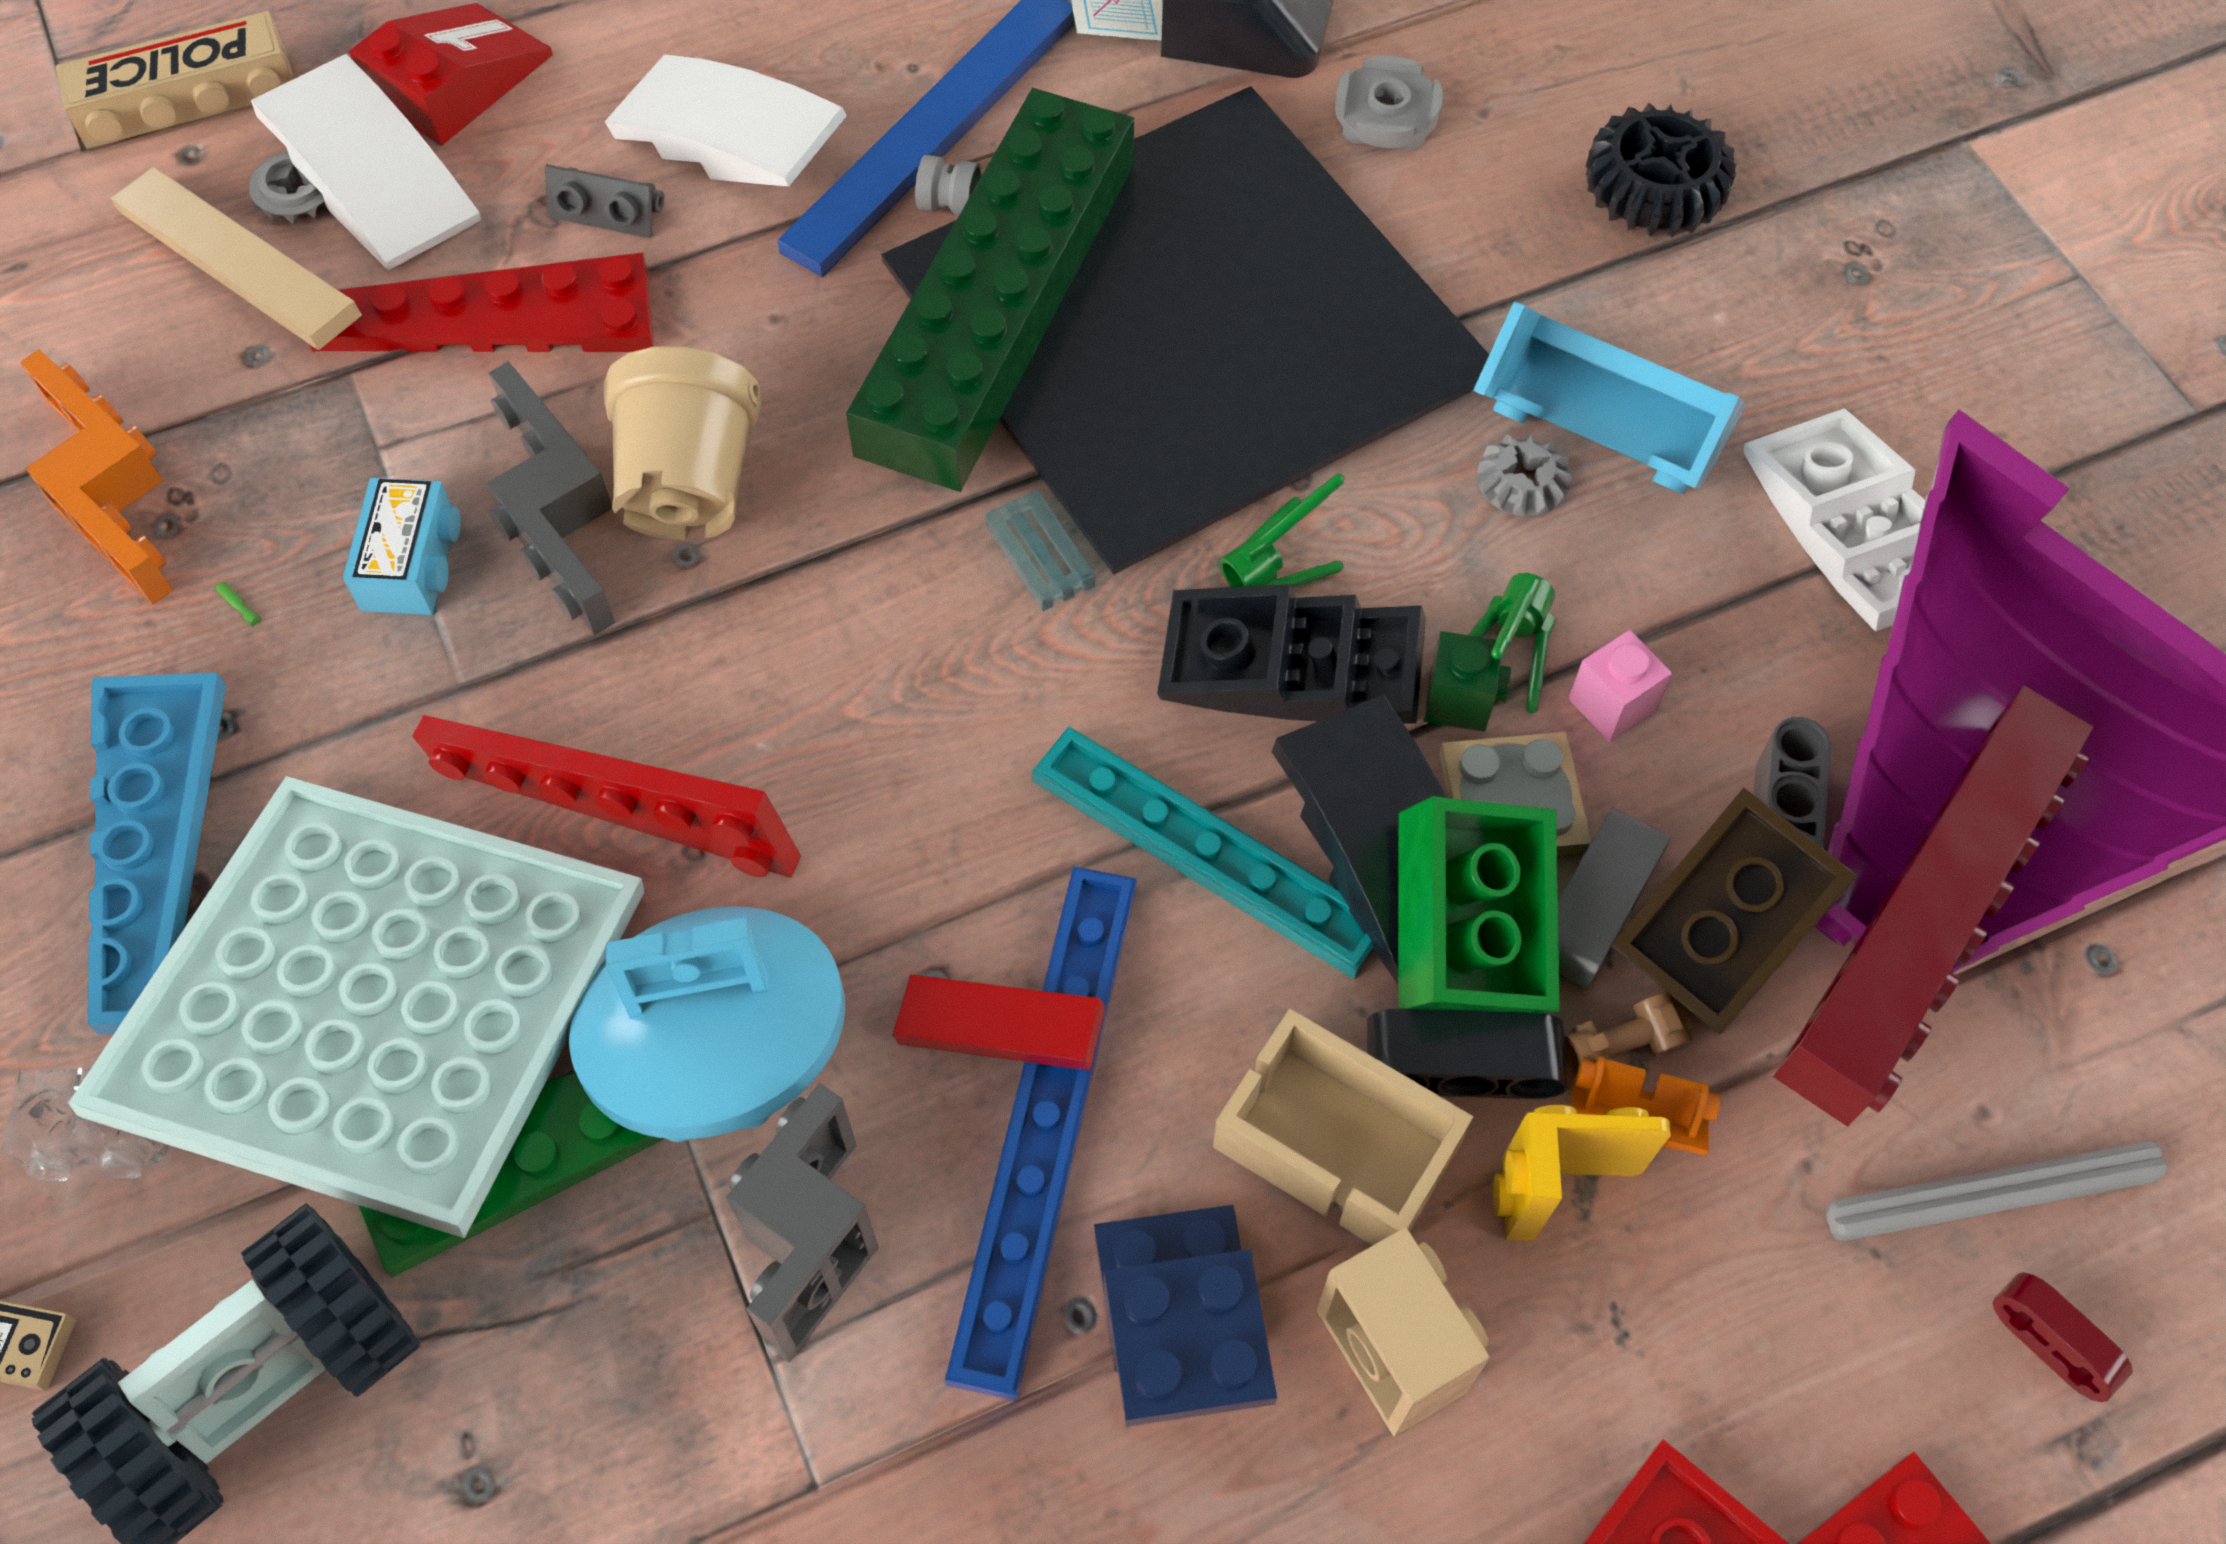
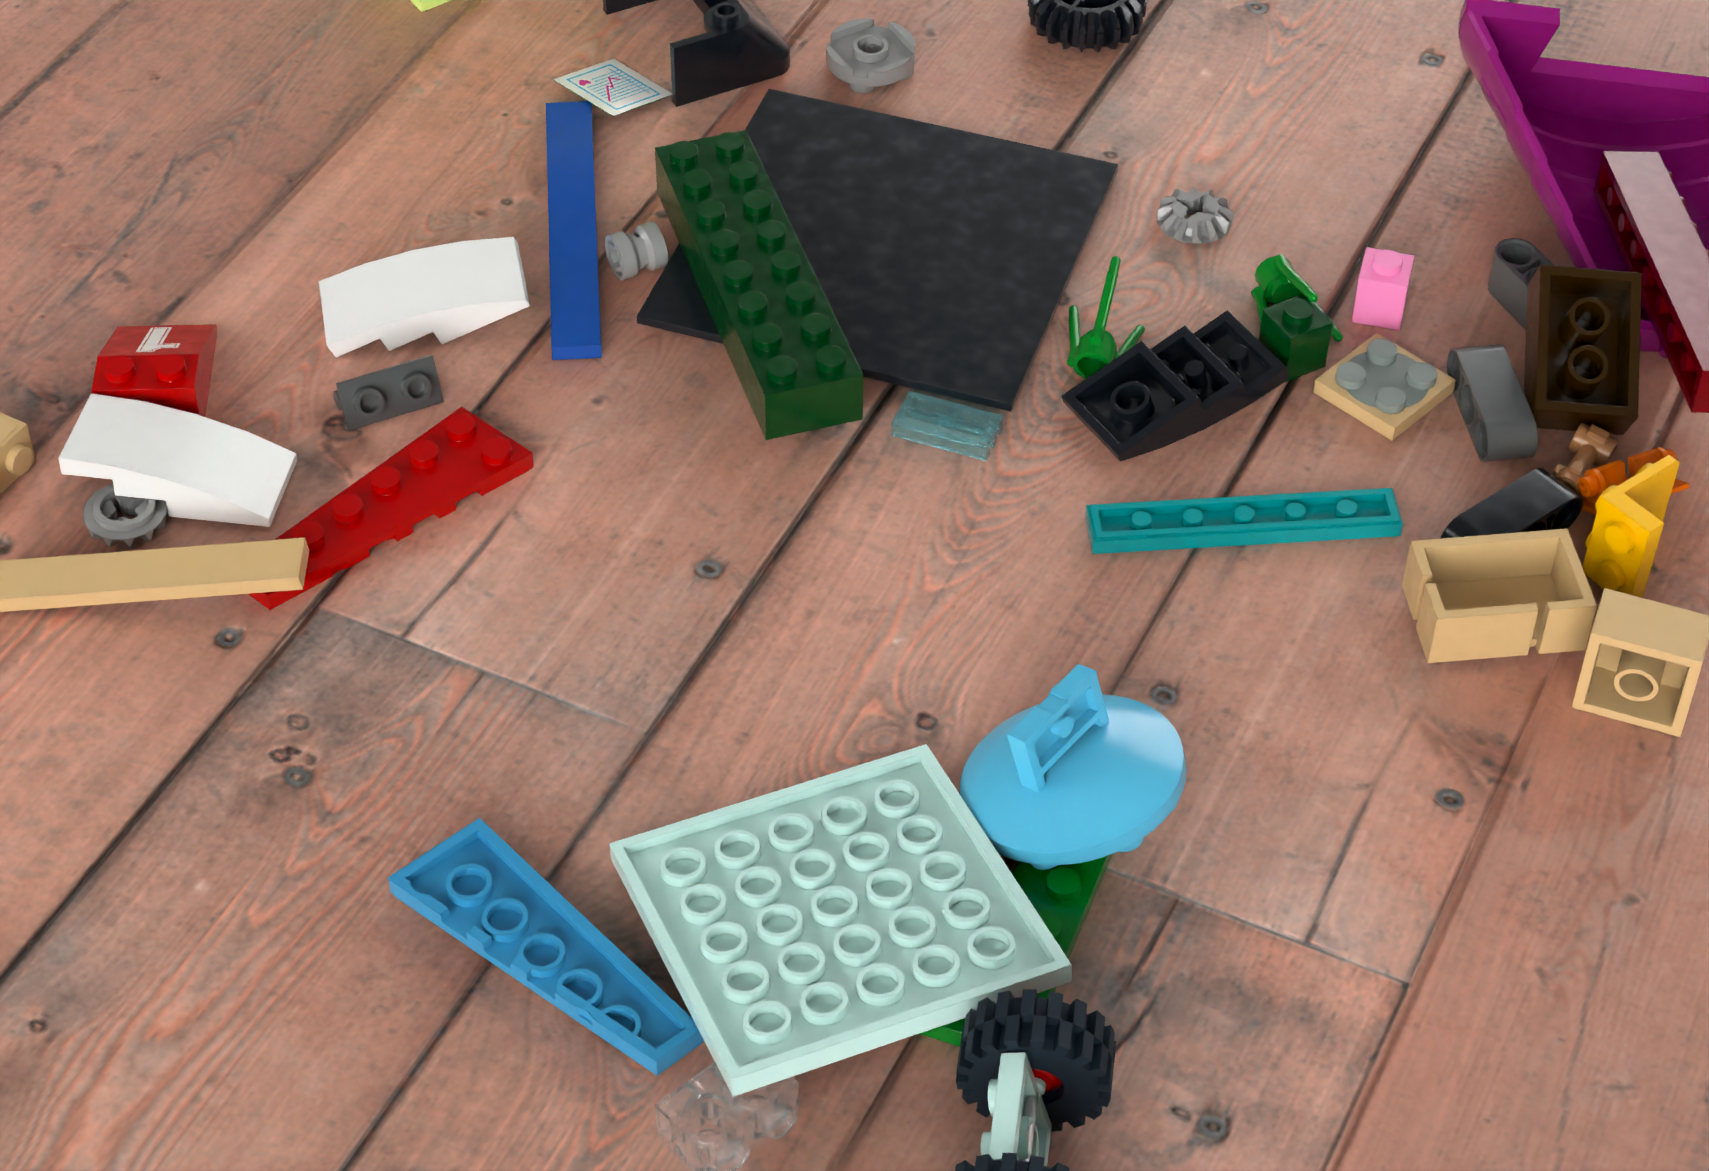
camera: 40 degrees left, 15 degrees down
orange bracket [20,349,173,605] -> none
bright green piece [216,582,261,627] -> none
brick [342,478,461,615] -> none
red wing [412,715,801,878] -> none
dark grey bracket [487,361,615,635] -> none
tan piece [604,346,762,540] -> none
dark grey bracket [726,1083,879,1363] -> none
red tile [892,974,1105,1071] -> none
blue tile [945,866,1137,1401] -> none
dark blue bracket [1094,1204,1277,1427] -> none
black slope [1272,695,1448,985] -> none
green brick [1398,796,1560,1014] -> none
medium azure windscreen [1473,301,1746,495] -> none
white slope [1743,408,1925,632] -> none

